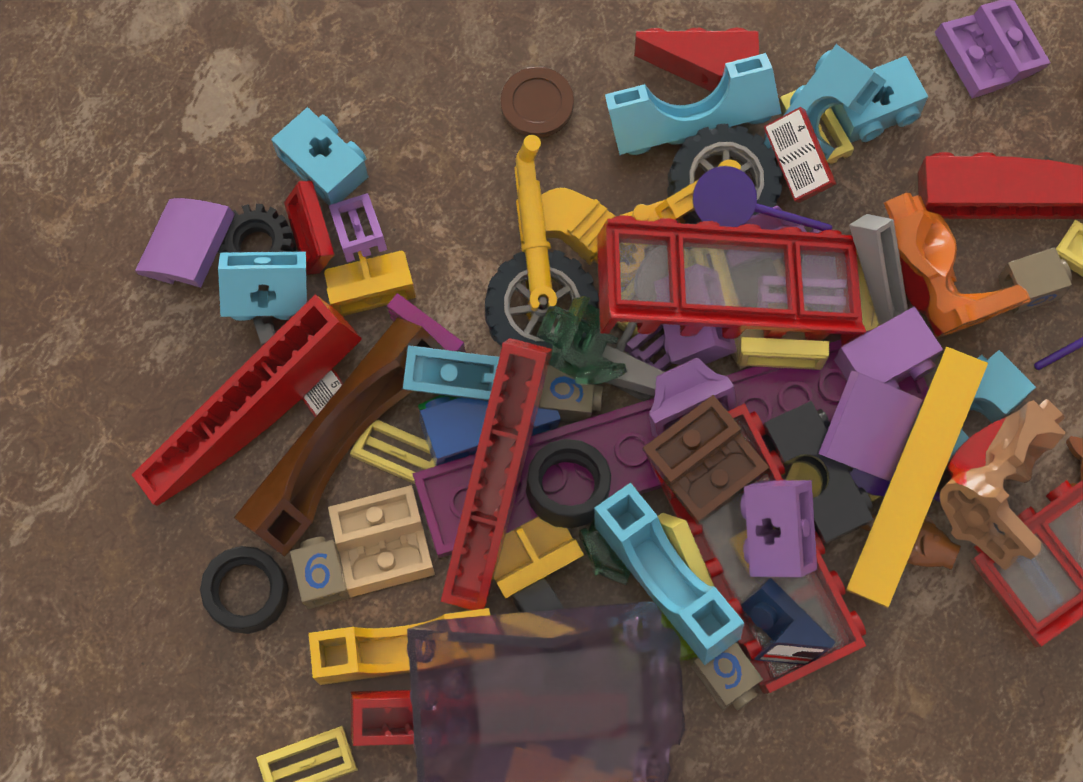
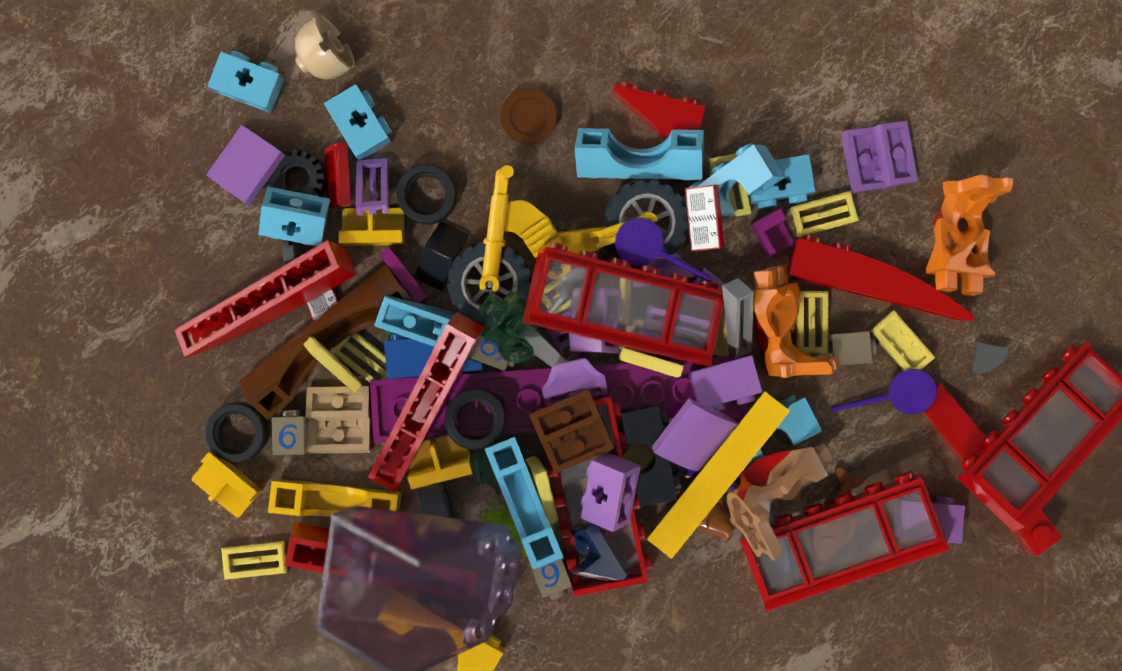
camera: 15 degrees right, 15 degrees up
none -> yellow panel [192,451,263,518]
none -> medium azure brick [207,51,285,114]
none -> tan cylinder [295,15,355,80]
none -> light yellow tile [303,337,362,393]
none -> black tyre [397,164,457,225]
none -> black slope [414,222,468,290]
none -> magenta panel [749,209,794,258]
none -> light yellow tile [789,191,859,238]
none -> light yellow tile [796,291,828,354]

